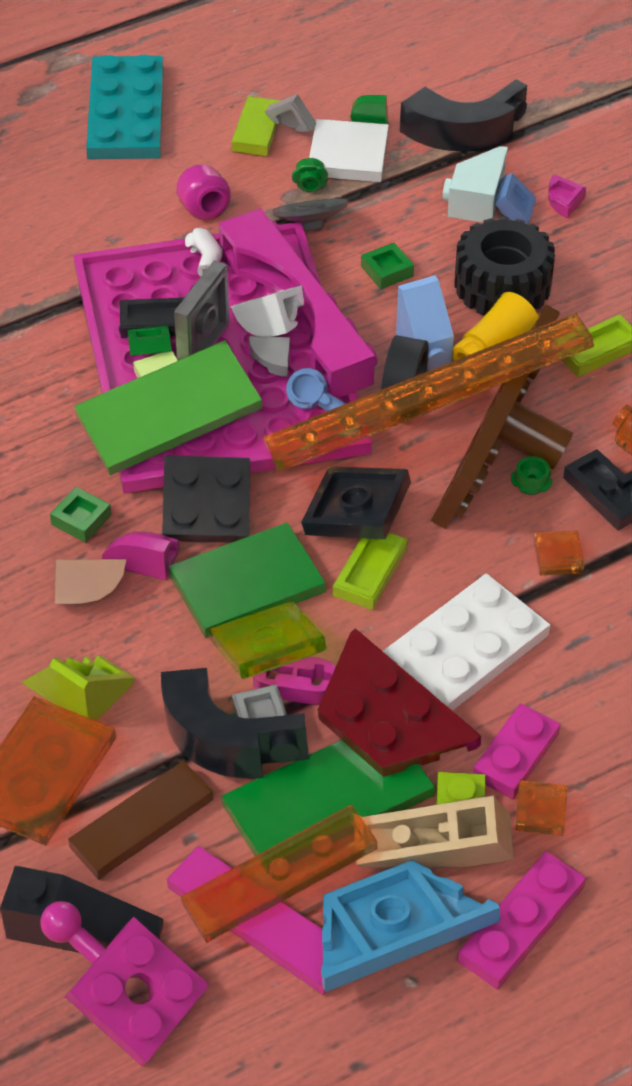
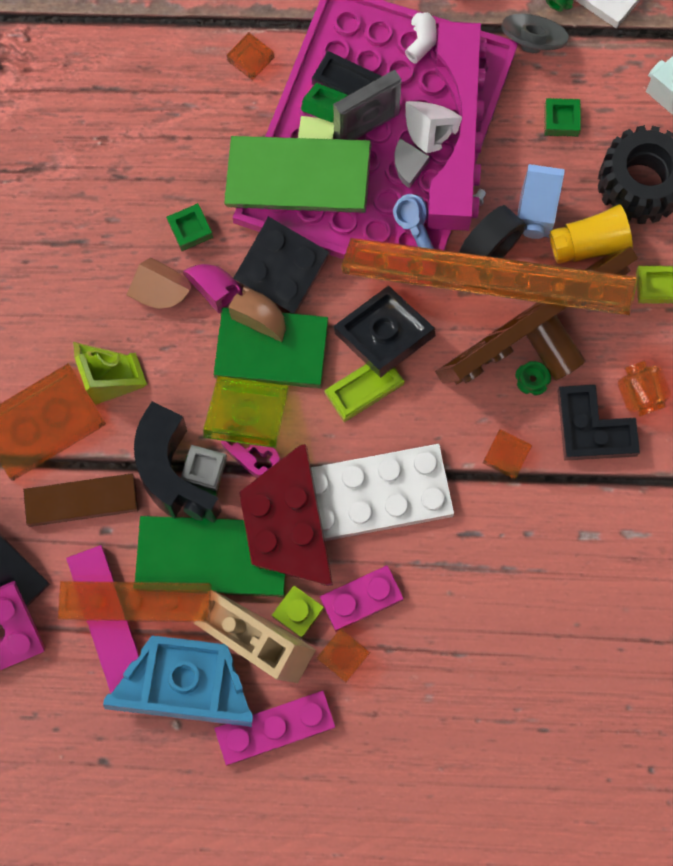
camera: 35 degrees right, 25 degrees up
none -> clear orange tile [226,32,275,81]
none -> nougat brick [228,286,286,342]

